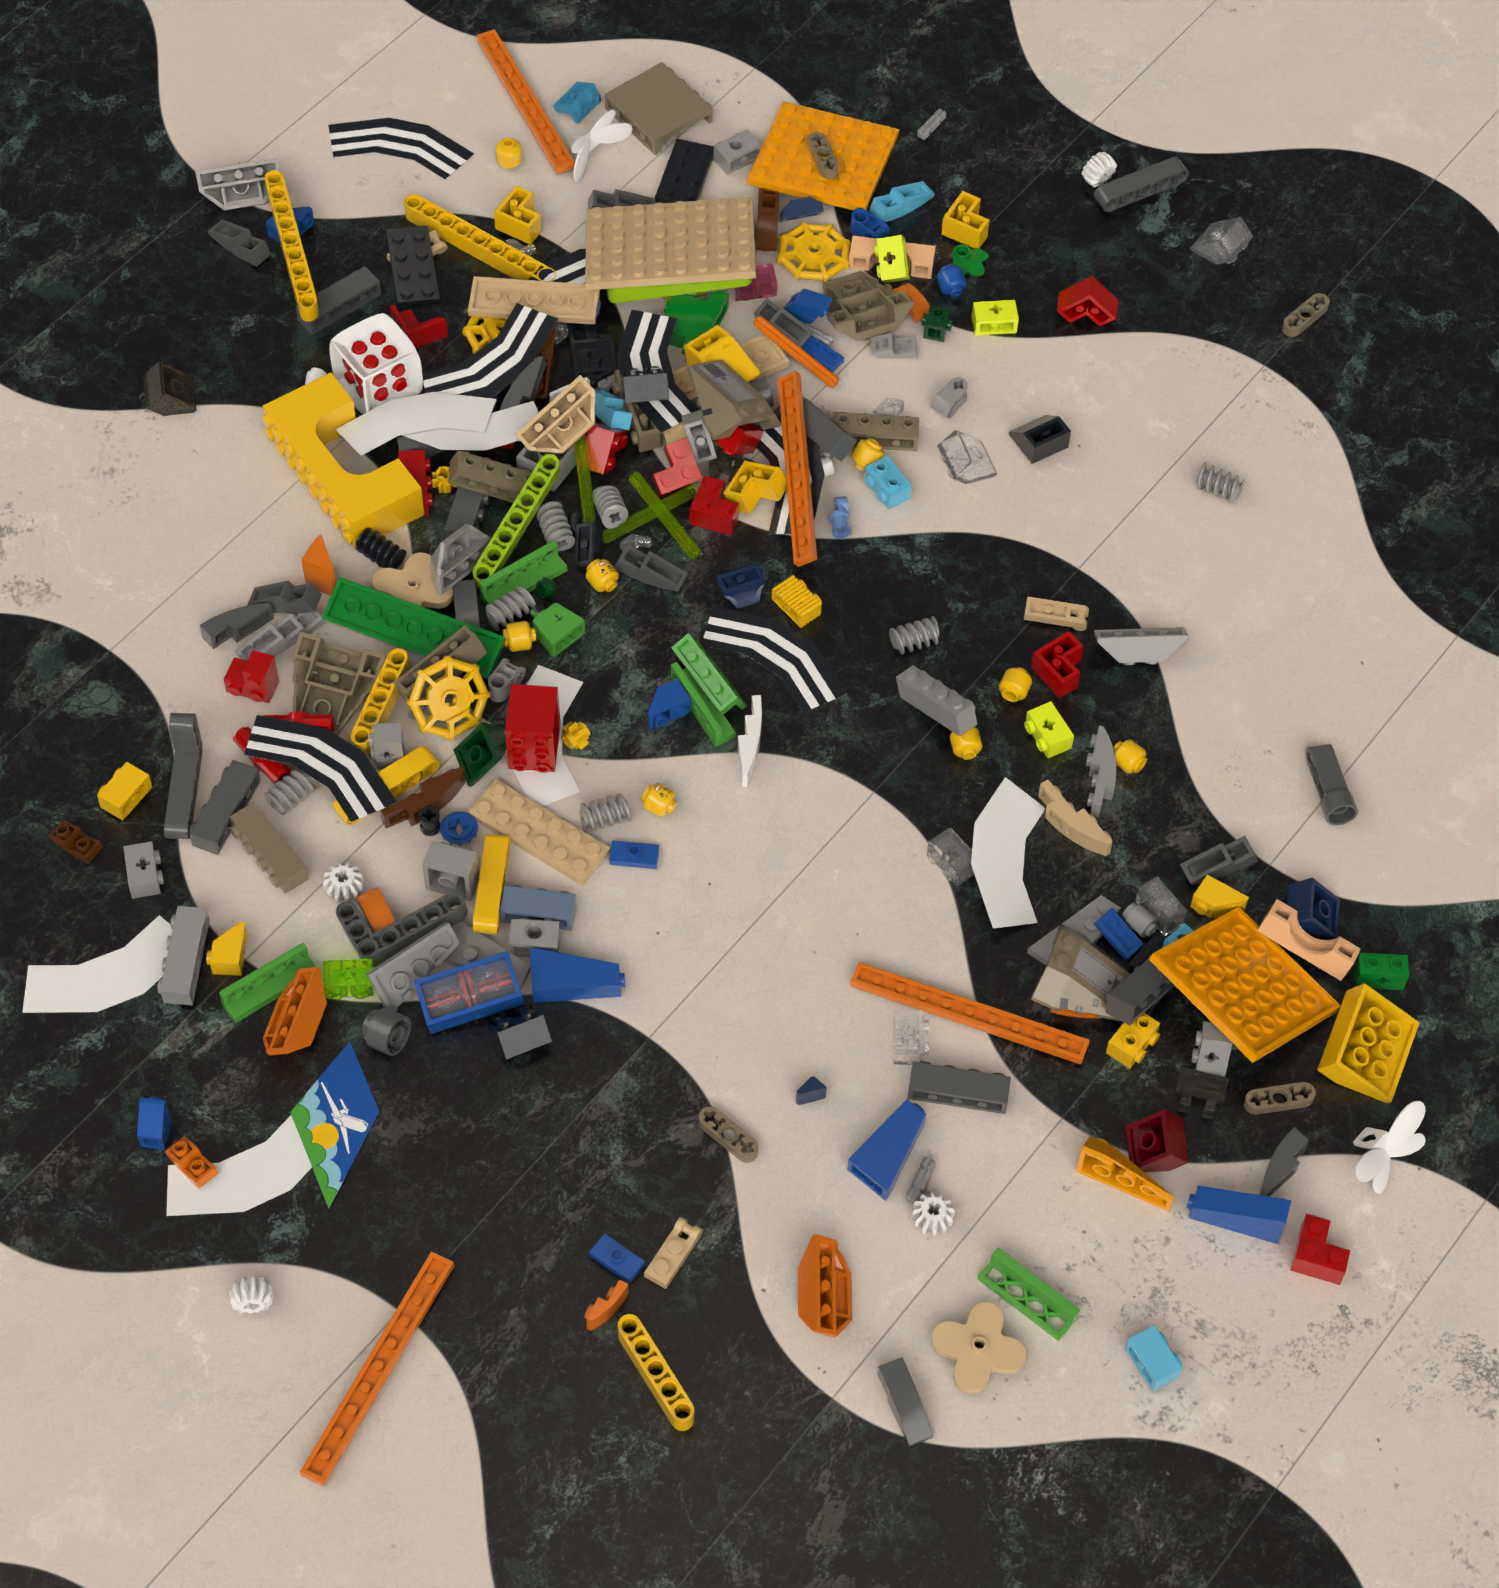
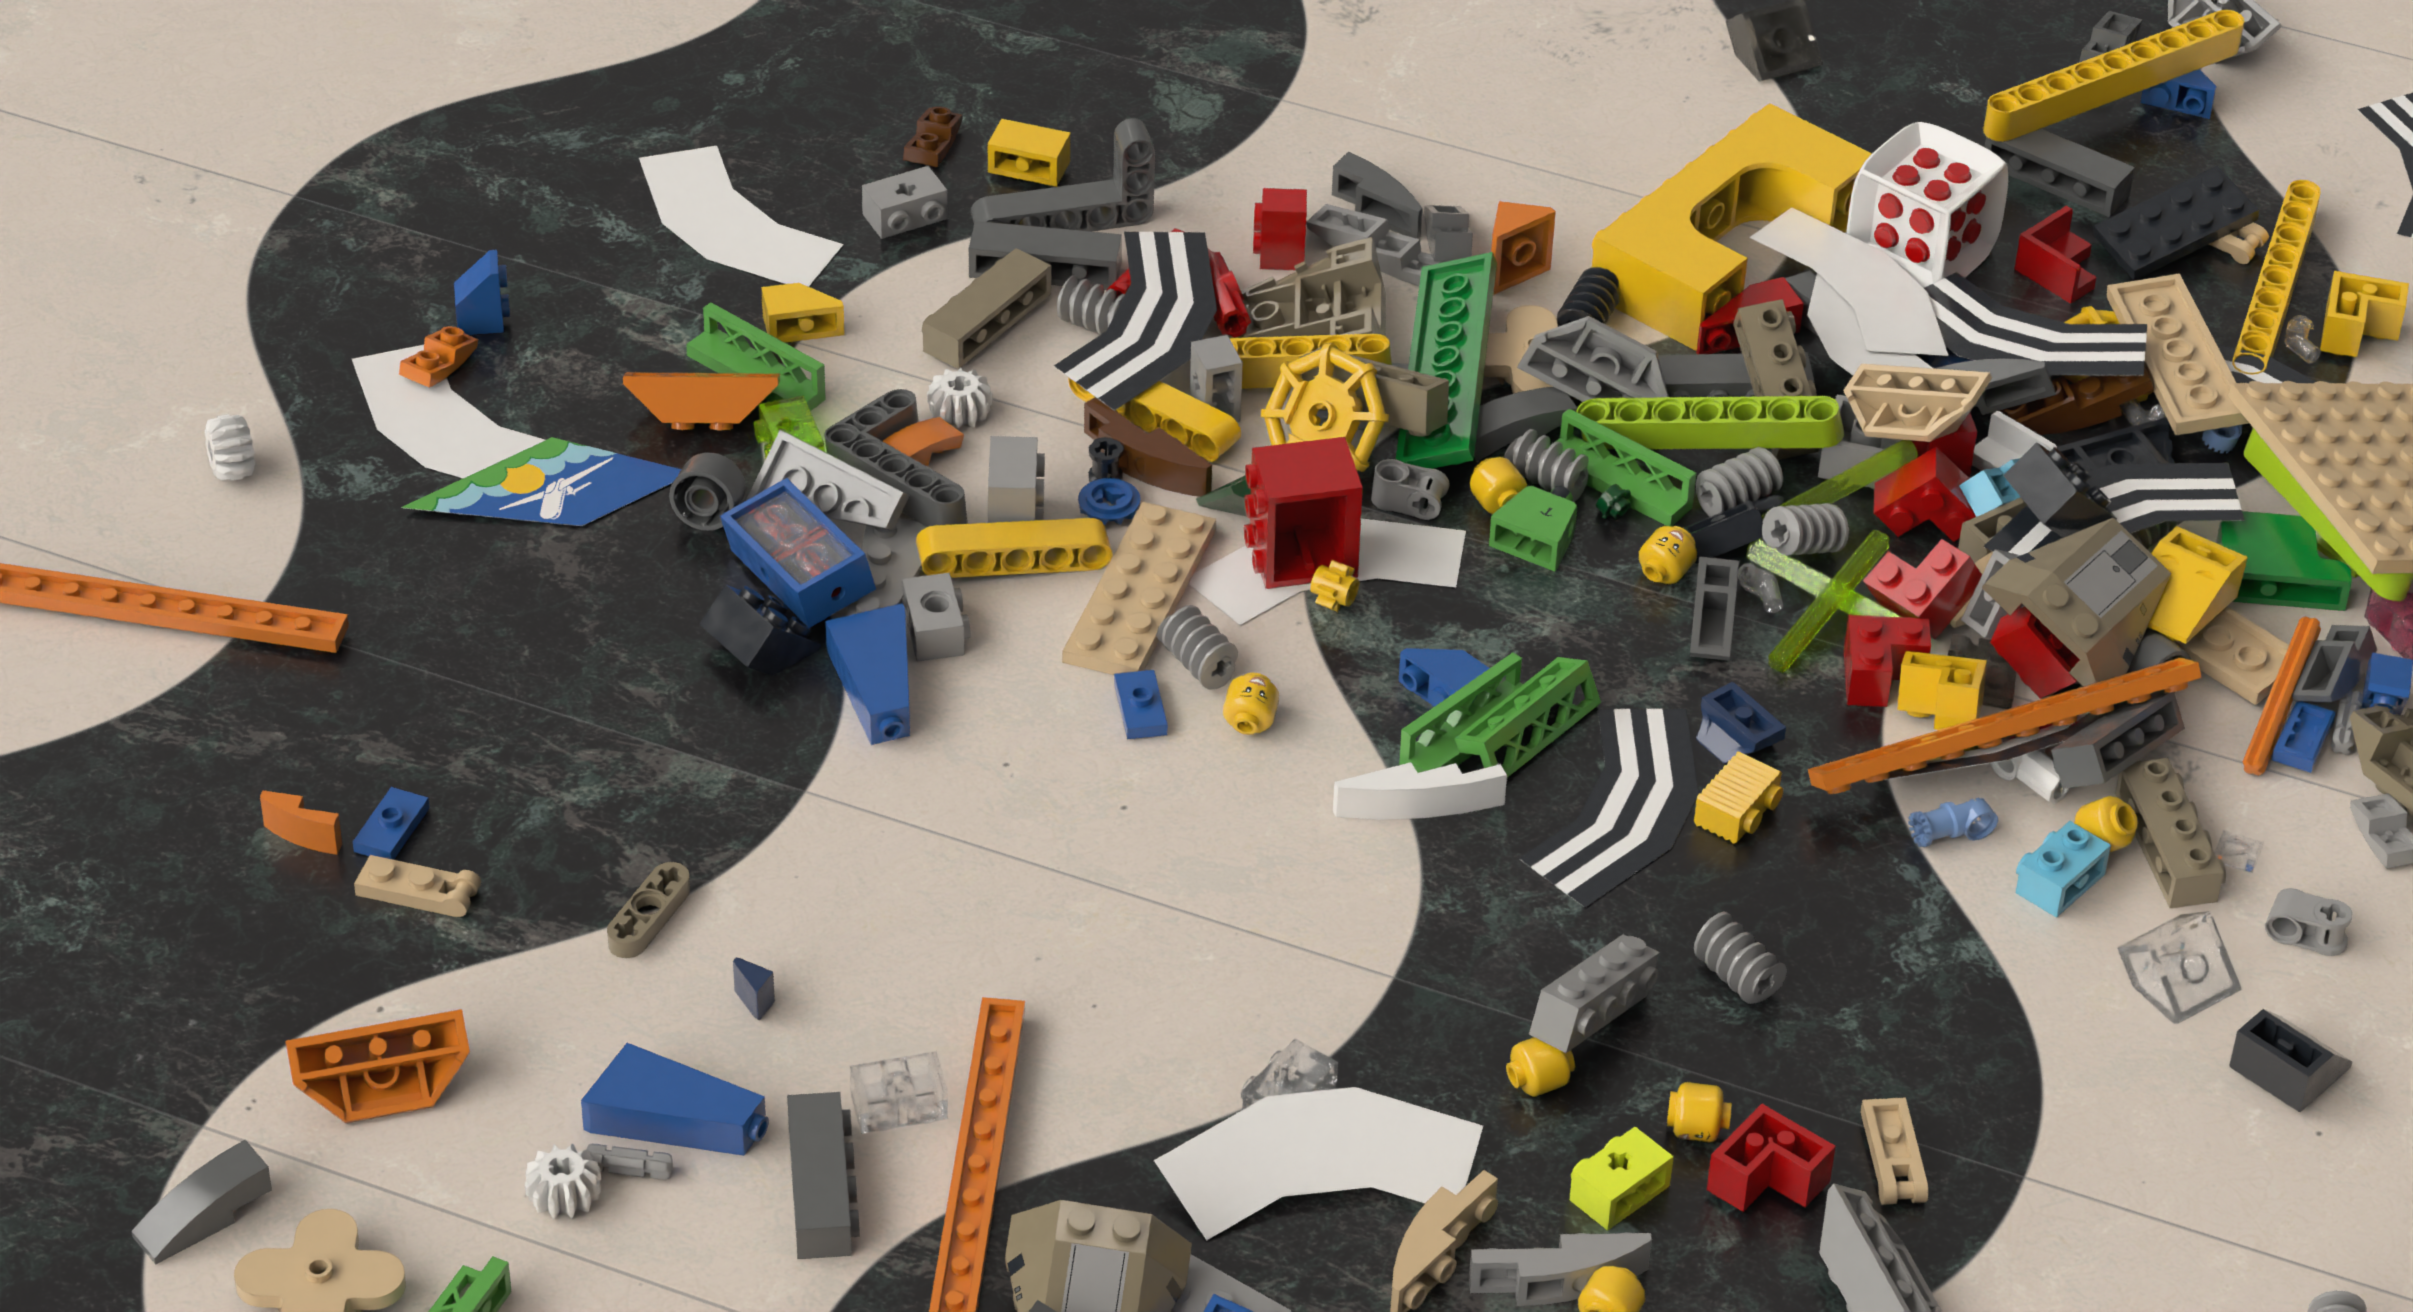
camera: 75 degrees right, 15 degrees down
light grey brick [157,906,210,1005] -> none
sand blue brick [500,885,576,931] -> none
yellow beam [618,1314,694,1431] -> none

